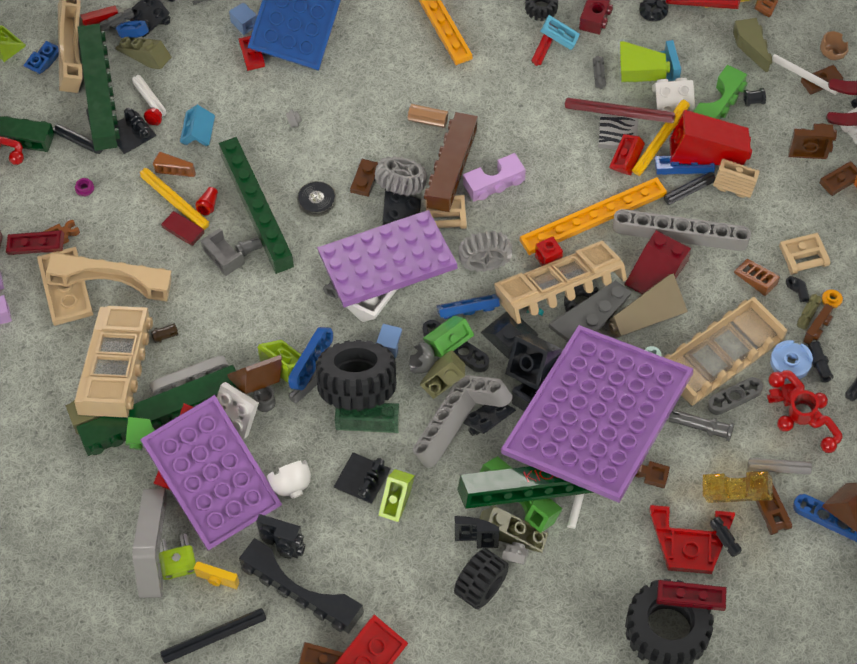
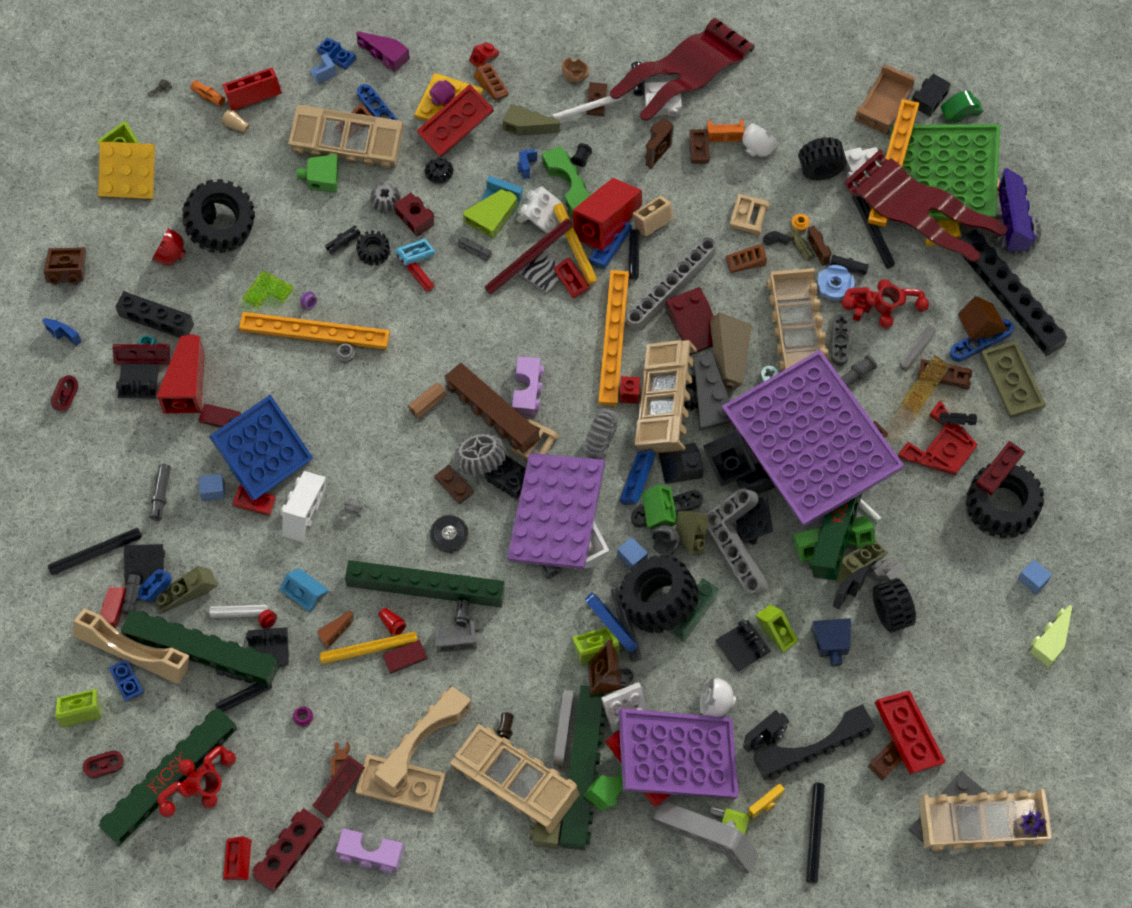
camera: 60 degrees left, 5 degrees up
none -> white wedge [280,471,326,543]
none -> light grey plate [336,344,355,362]
none -> blue bracket [517,149,537,179]
none -> dark blue torso [811,618,851,666]
none -> olive plate [980,341,1046,418]

